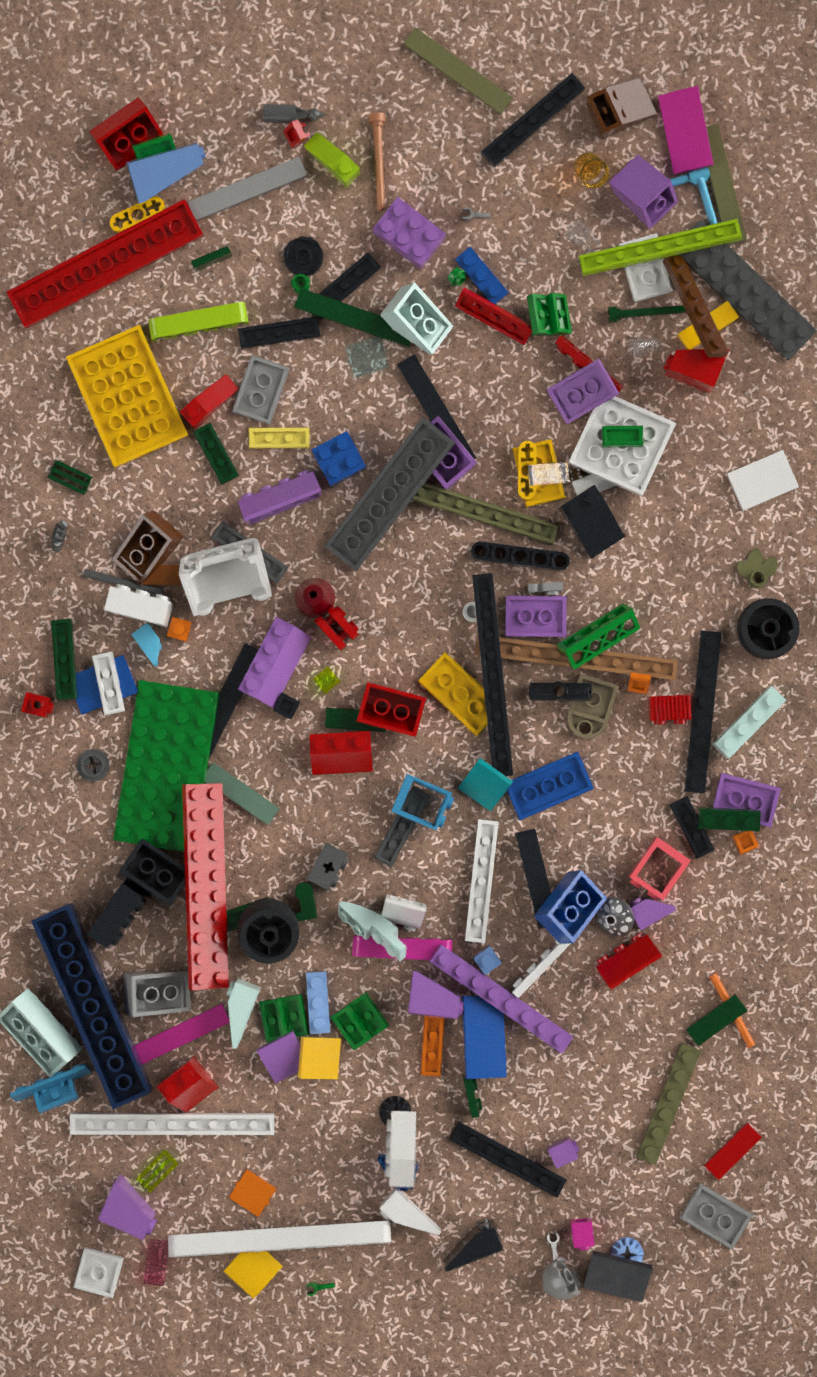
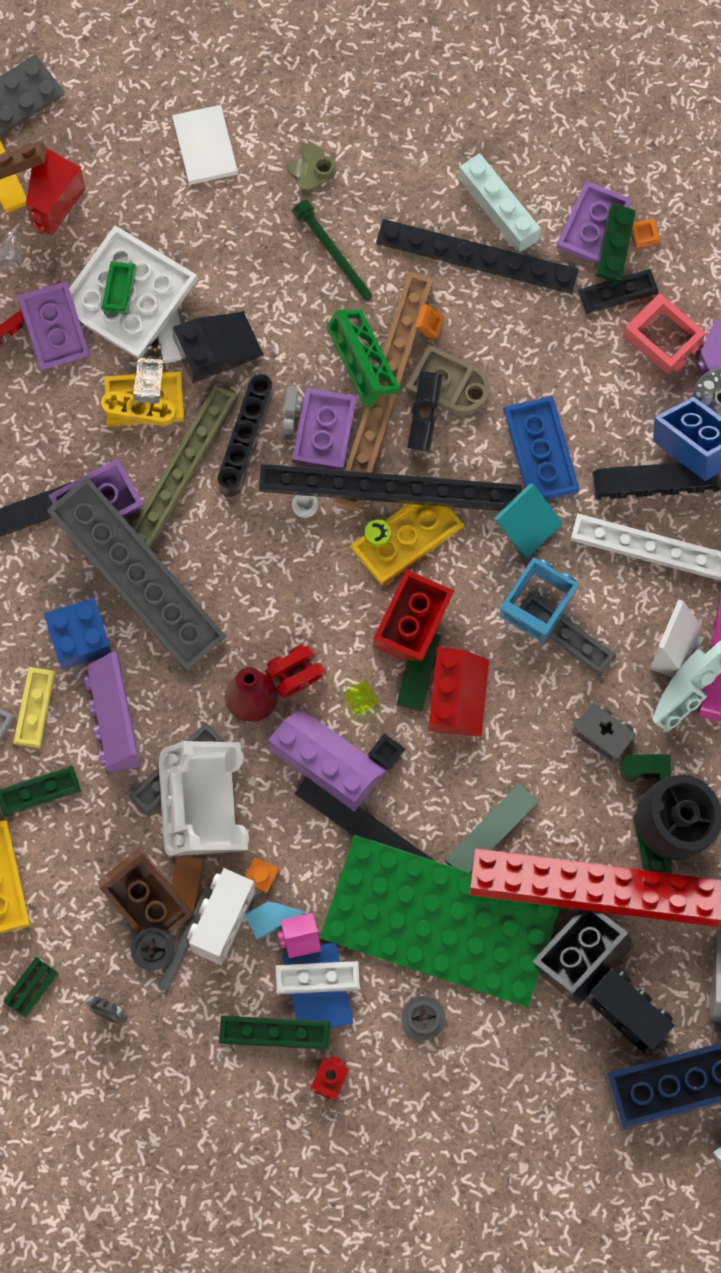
camera: 80 degrees left, 15 degrees down
red brick [648,695,691,725] -> none
black wheel [737,598,800,659] -> none
none -> black gear [130,926,174,971]
none -> dark pink brick [278,913,321,958]
none -> dark green piece [292,199,372,300]
none -> lime tile [365,519,391,547]

